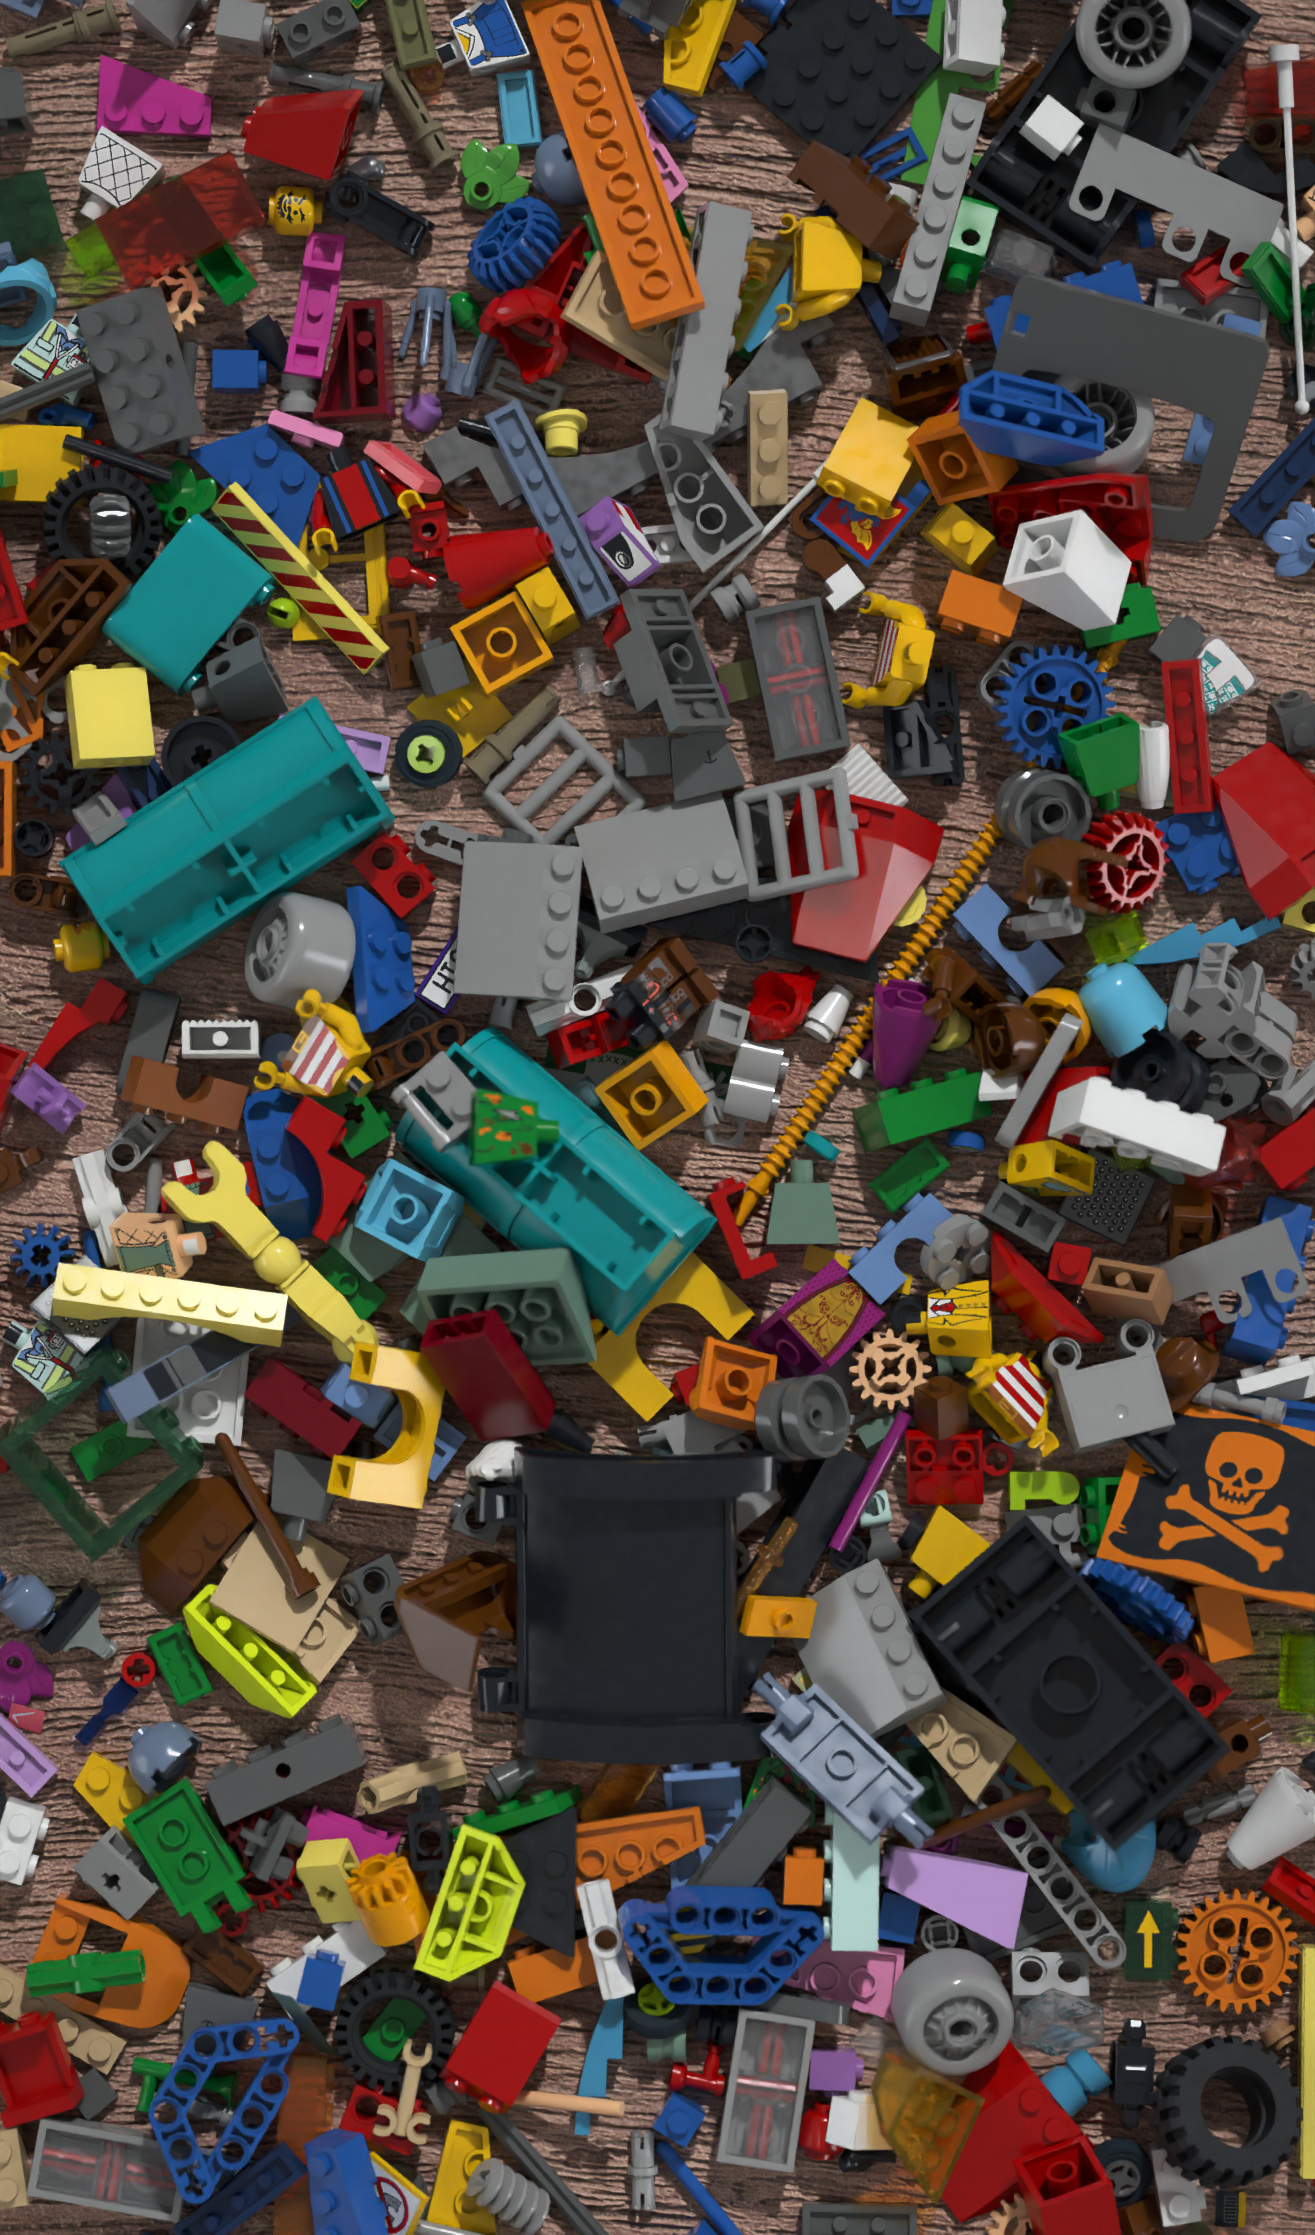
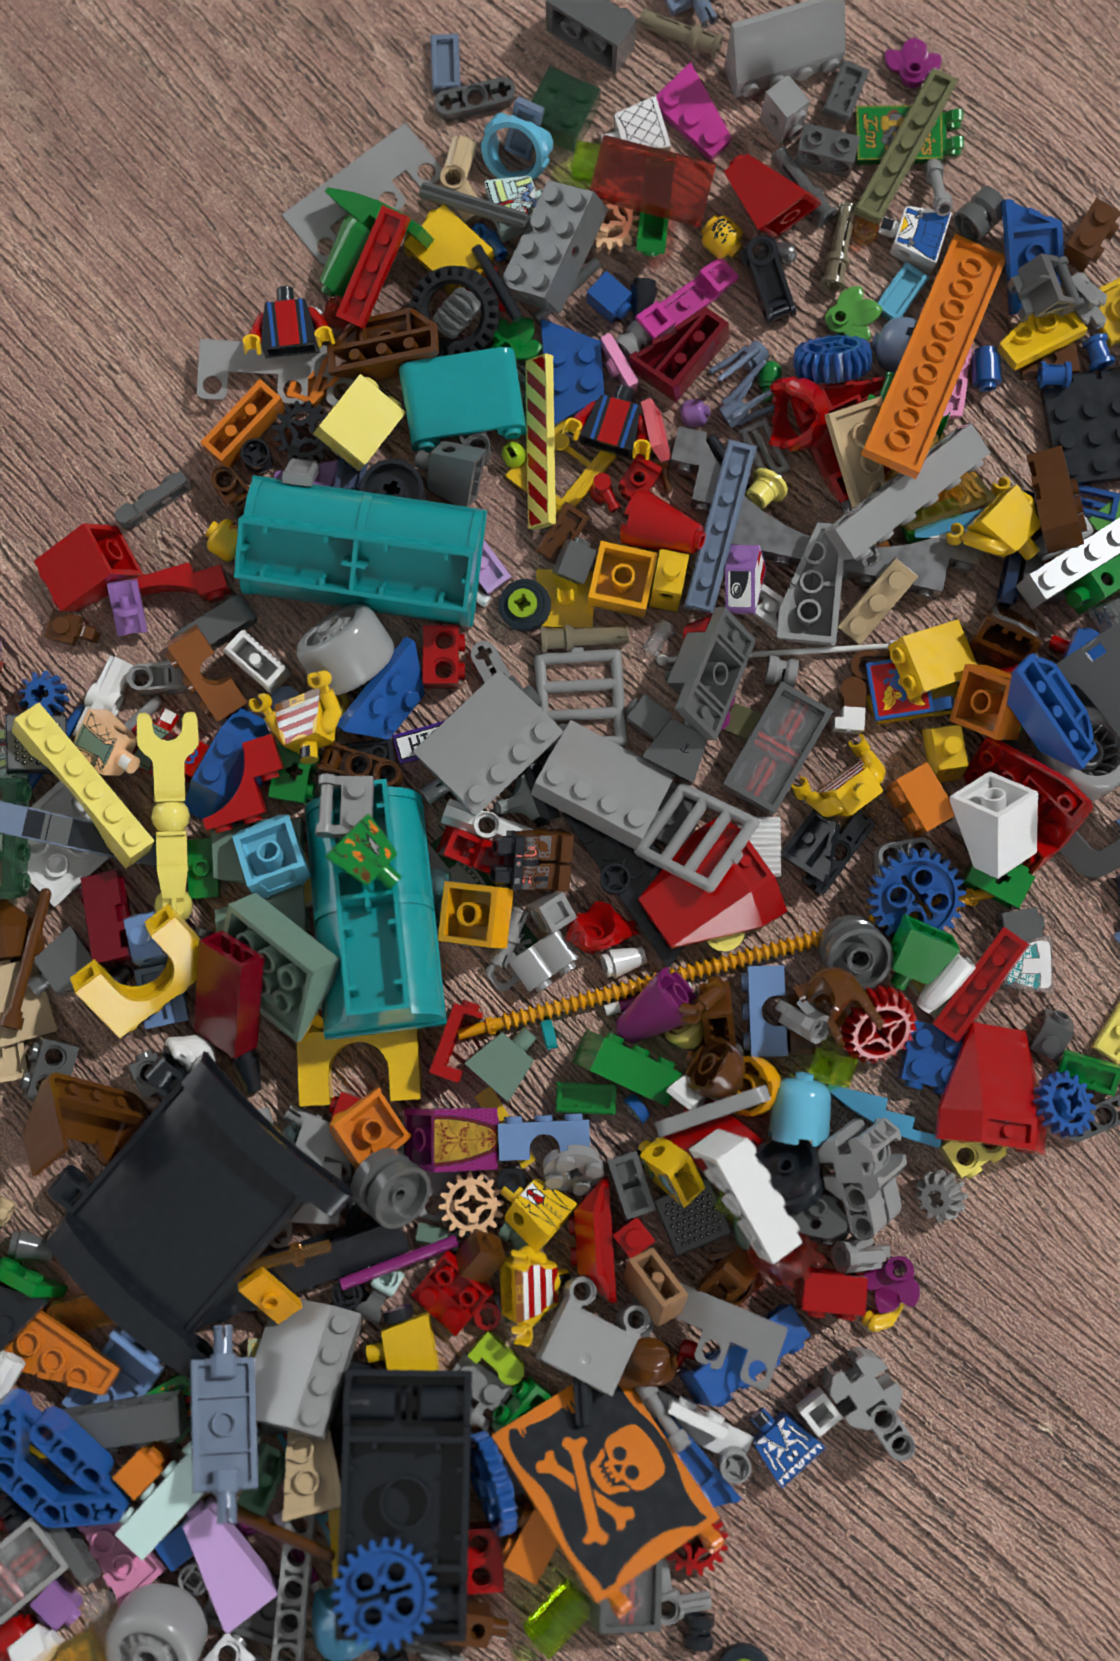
camera: 40 degrees right, 5 degrees down
none -> blue gear [331,1538,438,1652]

